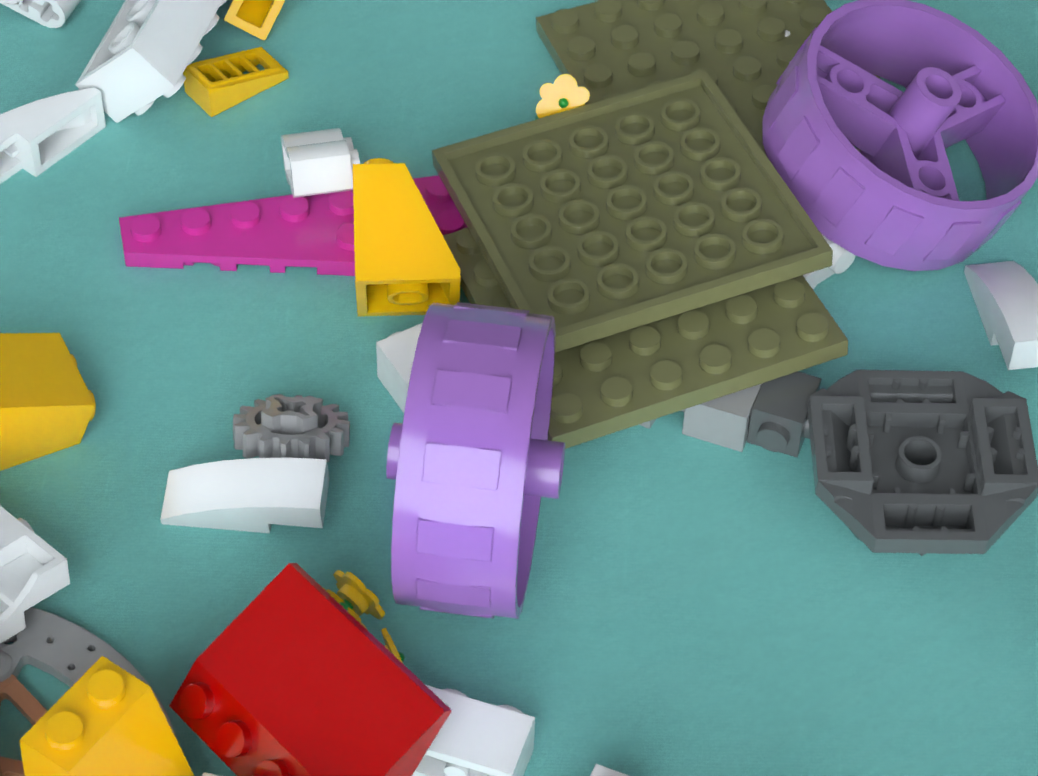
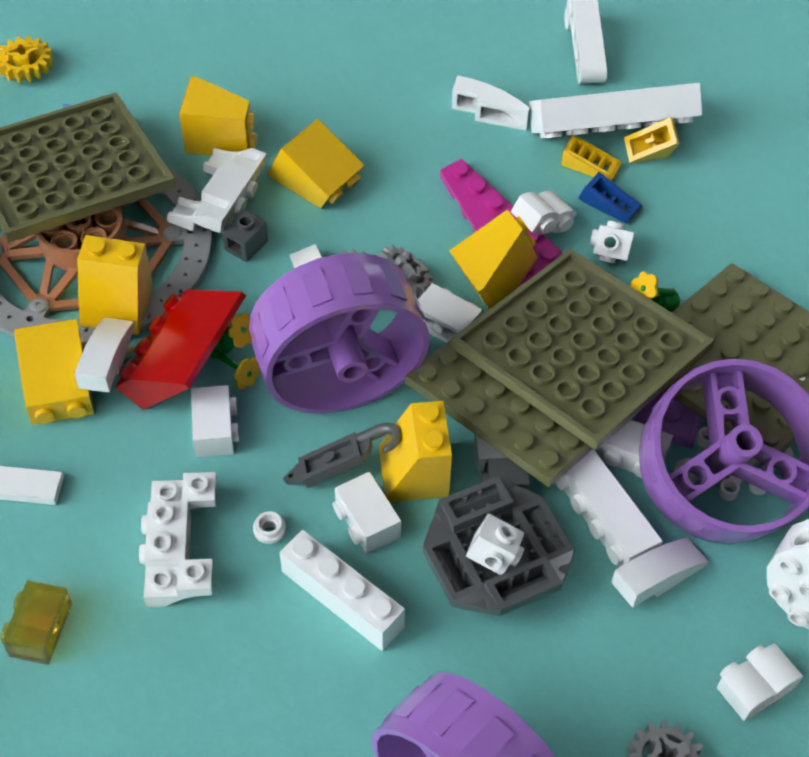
camera: 65 degrees right, 5 degrees up
none -> dark grey brick [222,210,268,262]
none -> white plate [253,511,286,544]
none -> white brick [279,529,405,651]
none -> dark grey plate [283,422,402,488]
none -> white brick [333,471,401,554]
none -> light grey gear [378,245,434,299]
none -> yellow slope [378,401,452,502]
none -> white brick [466,513,525,575]
none -> white brick [555,449,663,567]
none -> blue slope [578,172,643,224]
none -> white brick [590,220,635,263]

